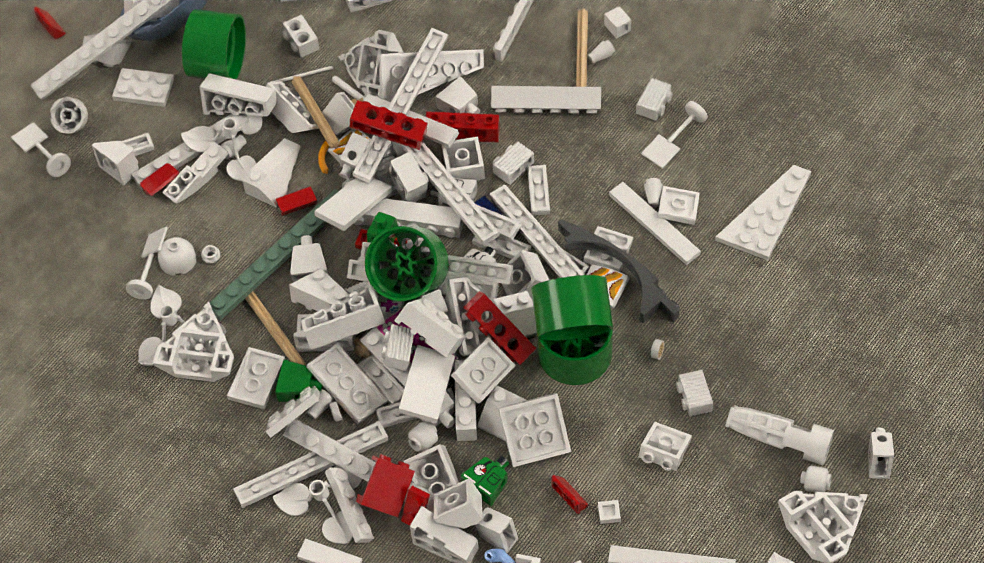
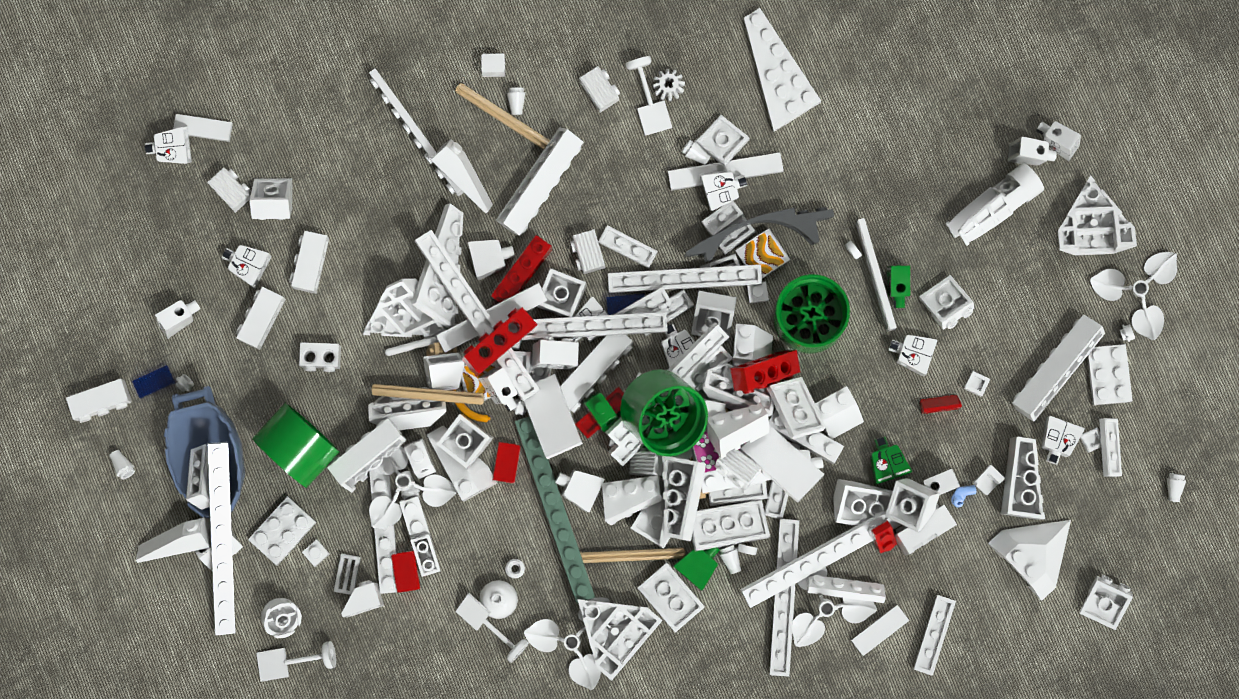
camera: 60 degrees left, 25 degrees up
red slope [34,7,66,40] -> none
white plate [266,386,320,438] -> none
white axle [271,66,333,82] -> none
red panel [355,454,415,518] -> none
white head [408,422,438,452] -> none
white plate [498,393,571,467] -> none
green wheel [531,275,613,341] -> none
white brick [676,370,713,417] -> none
white head [800,466,832,493] -> none
none -> white wedge [136,517,211,563]
none -> white plate [302,539,330,567]
none -> white torso [404,438,436,479]
none -> white wedge [432,139,493,213]
none -> white slope [436,414,493,468]
none -> white gear [653,68,685,101]
none -> white torso [700,170,747,211]
none -> white tile [856,218,897,332]
none -> green torso [887,265,910,308]
none -> white torso [889,335,937,377]
none -> white torso [1008,137,1057,165]

